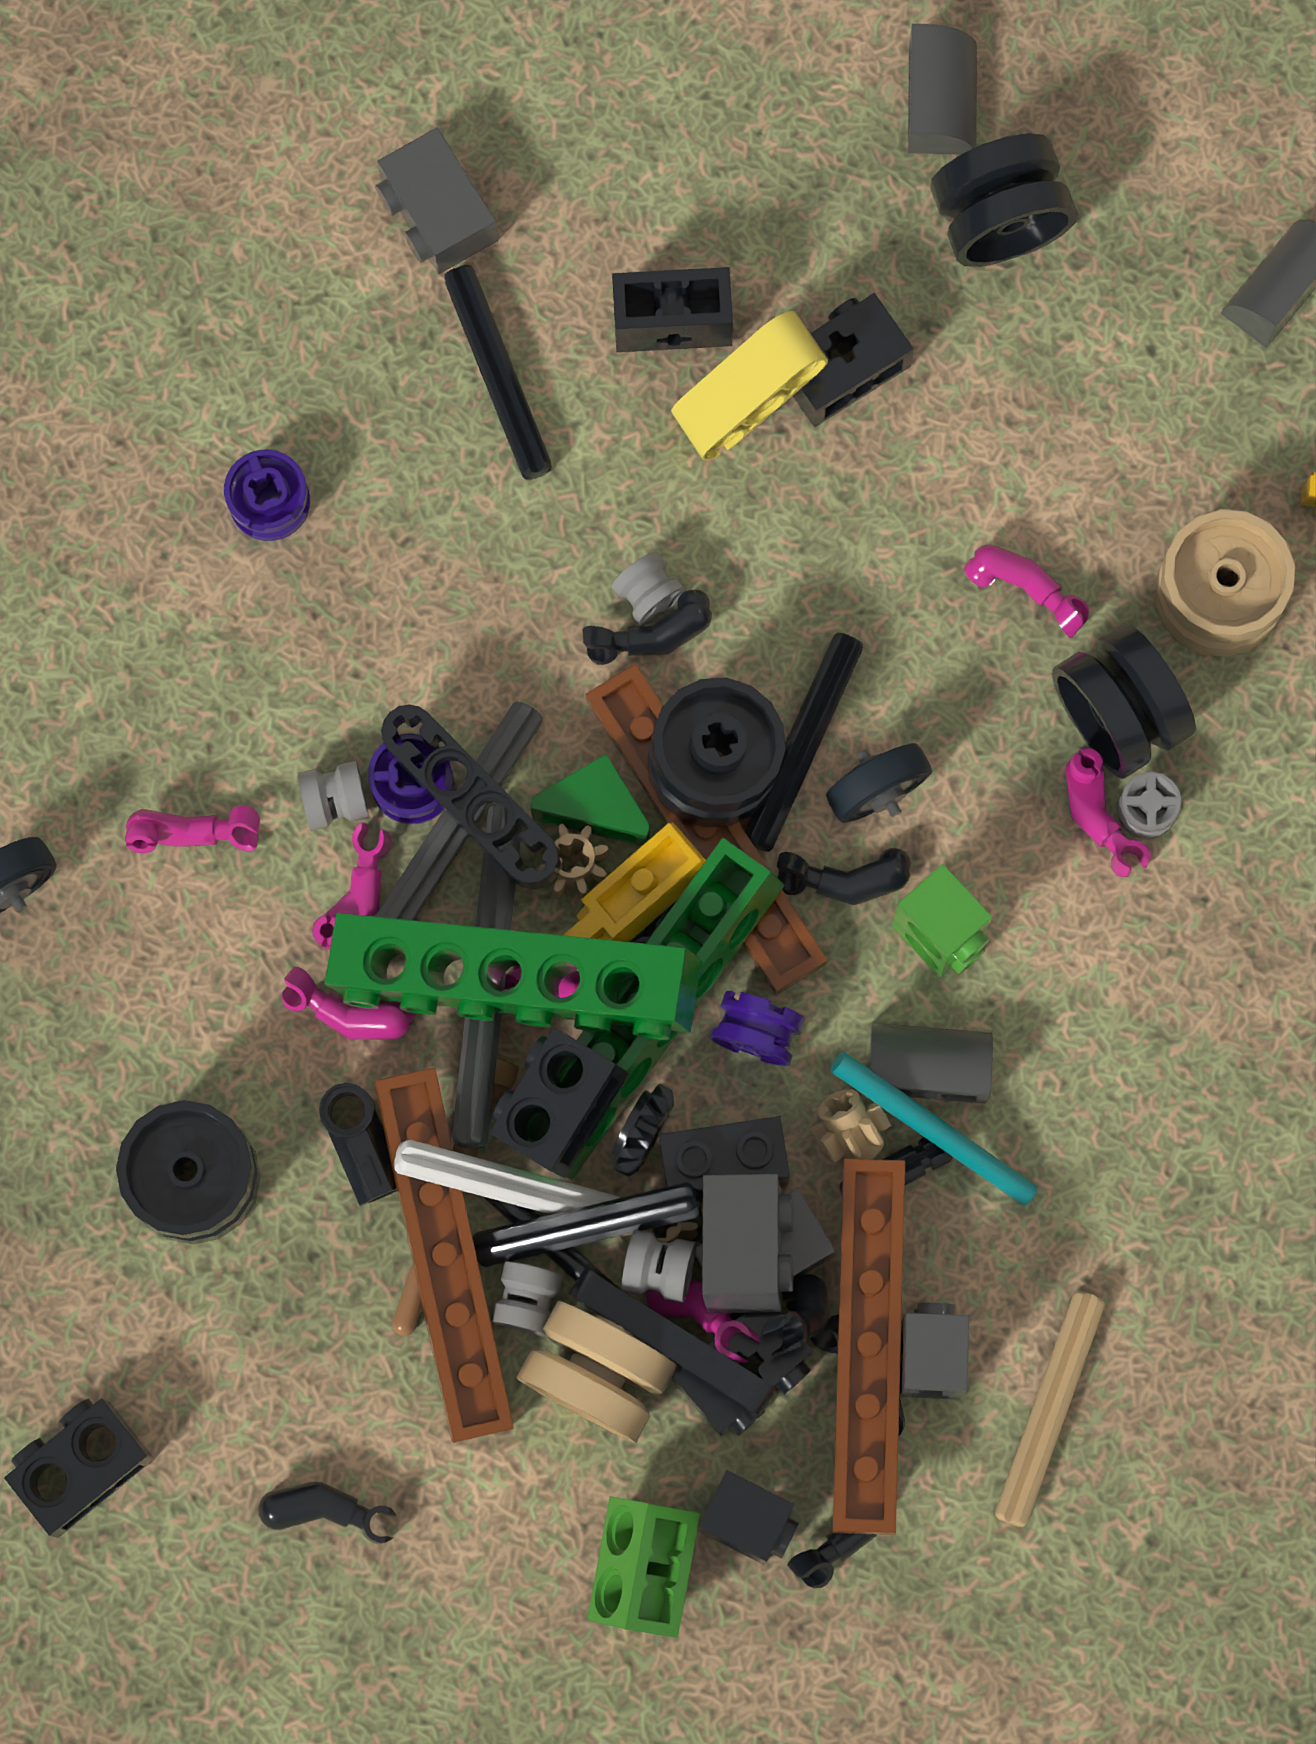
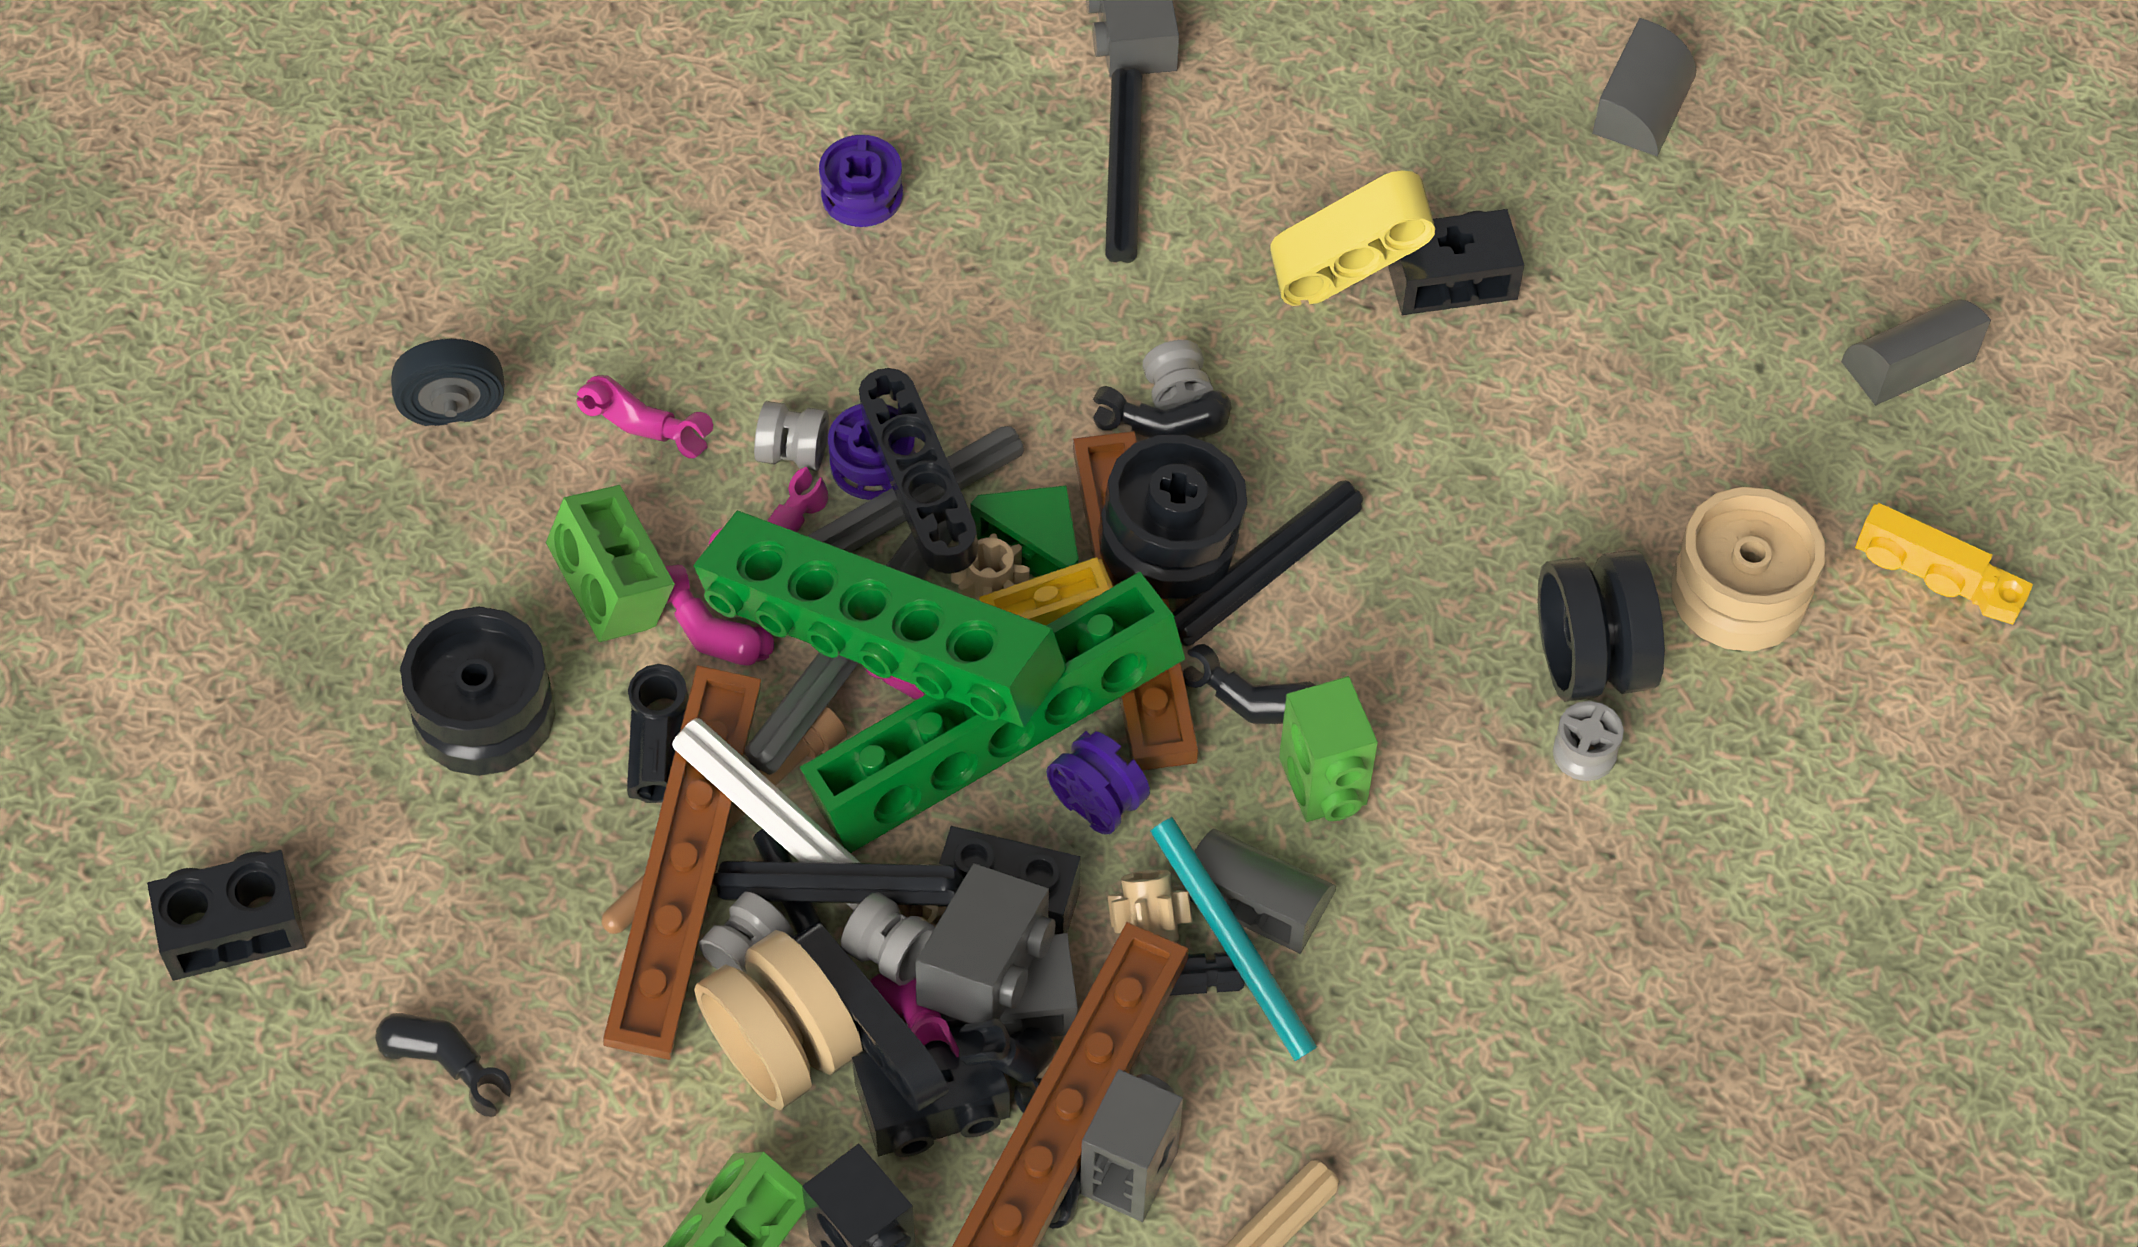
camera: 20 degrees right, 20 degrees down
black brick [489,1027,630,1178] -> none
black brick [612,267,733,353] -> none
black gear [612,1083,674,1177] -> none
black wheel [826,743,932,823] -> none
black wheel [930,133,1078,267] -> none
dark pink arm [964,544,1089,638] -> none
dark pink arm [1066,748,1151,877] -> none
none -> bright green brick [546,485,675,642]

